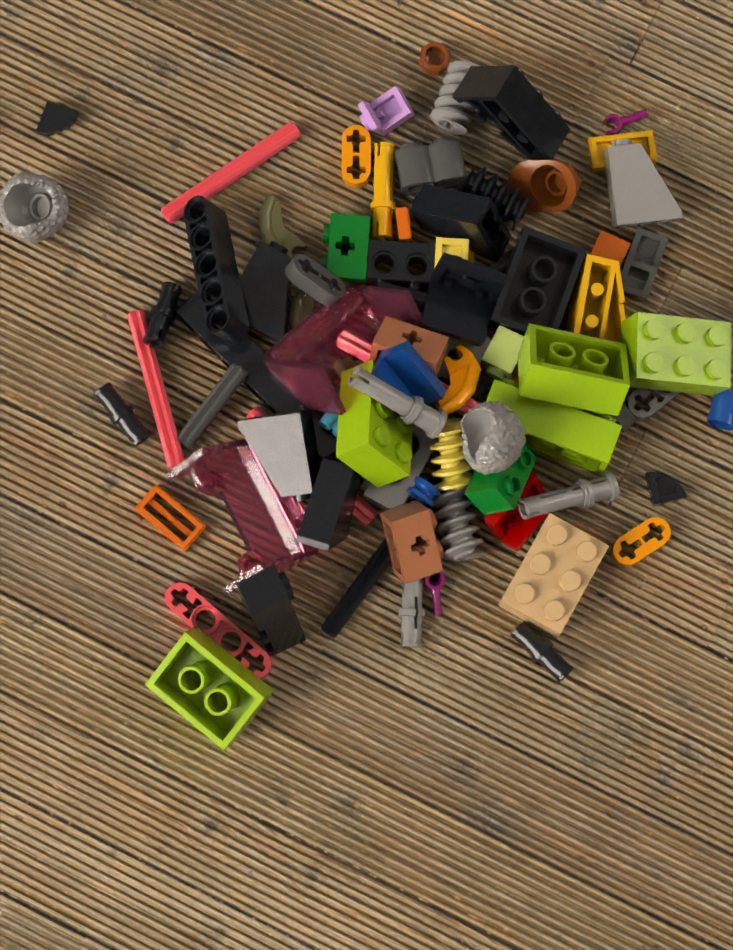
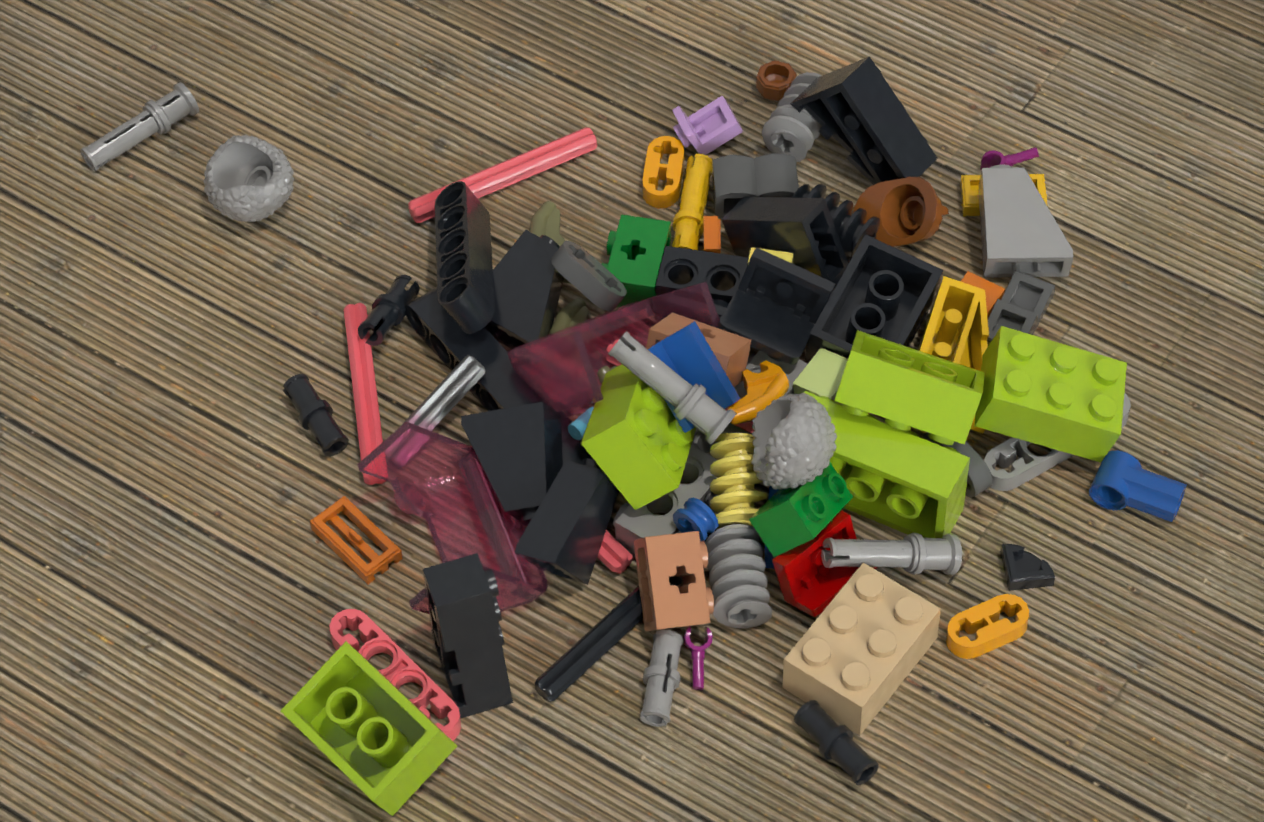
camera: 10 degrees right, 25 degrees down
black tile [36,101,79,136] -> none

